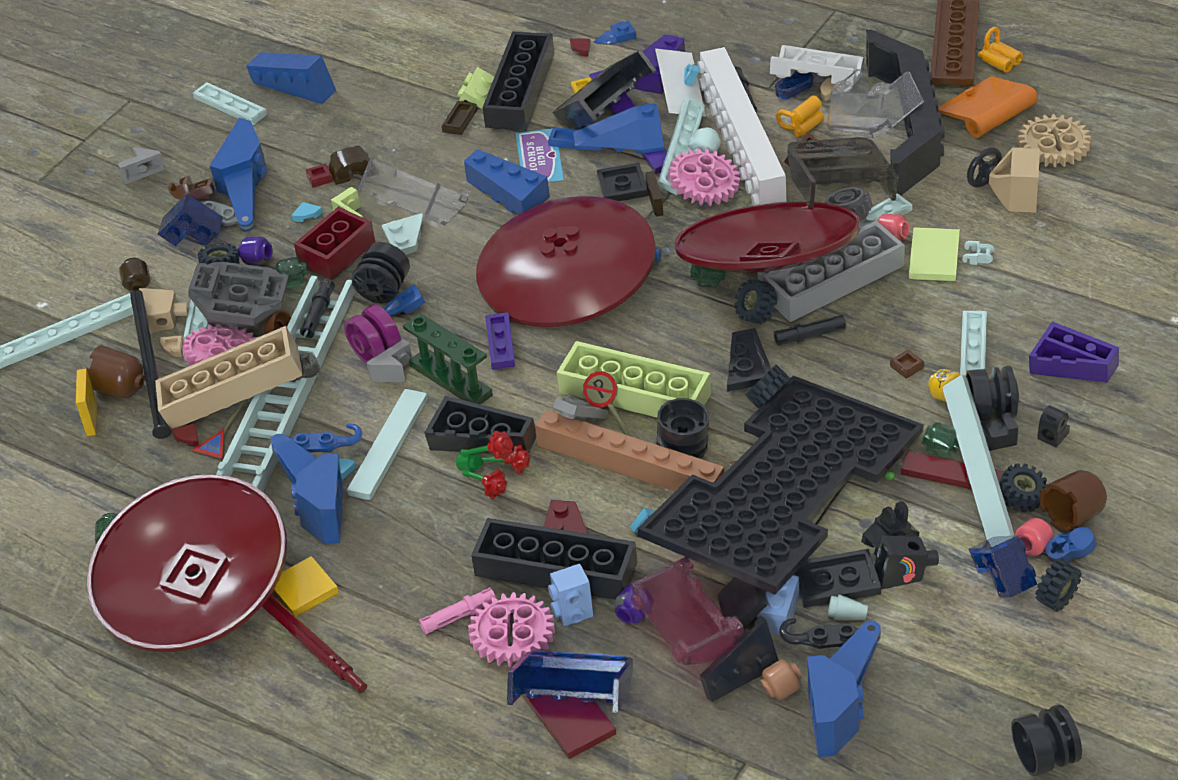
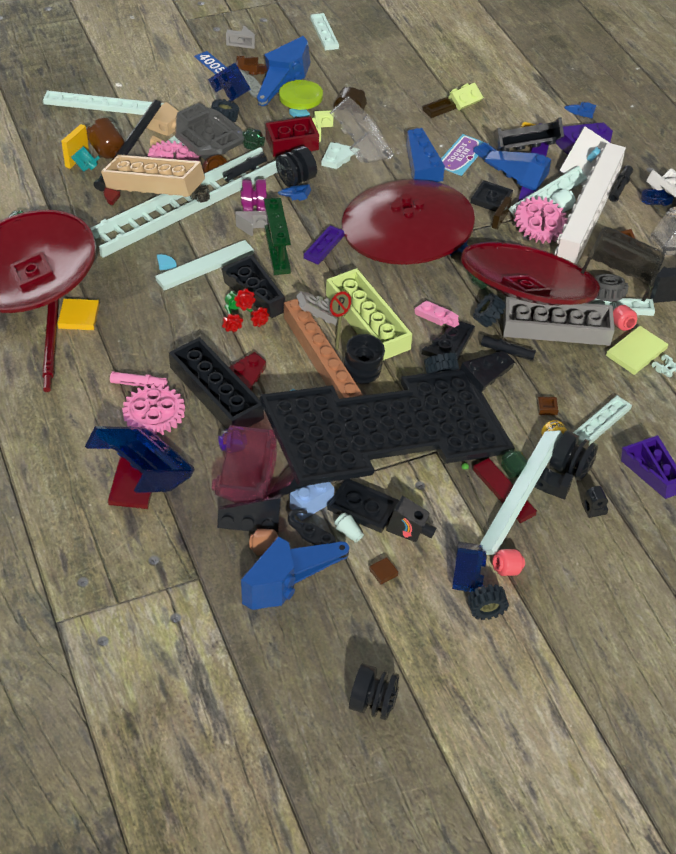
camera: 30 degrees right, 5 degrees up
dark brown head [119,257,151,291] -> none
piece [191,399,248,460] -> none
dark purple head [238,237,273,265] -> none
blue wedge [246,52,336,104] -> none
blue slope [271,423,363,544] -> none
dark red tile [306,164,333,188] -> none
black brick [482,31,554,131] -> none
light blue brick [548,564,593,626] -> none
dark red tile [570,38,591,57] -> none
light orange piece [776,95,824,138] -> none
black hinge [861,501,920,557] -> none
black bush [999,463,1047,512] -> none
reddish brown cylinder [1039,470,1107,532] -> none
blue piece [1046,527,1097,563] -> none
none -> teal bracket [71,146,100,172]
none -> blue sticker [194,51,231,76]
none -> lime piece [279,80,323,110]
none -> reddish brown tile [369,557,398,585]
none -> bright pink hinge [415,300,459,328]
none -> black wing [460,350,515,392]

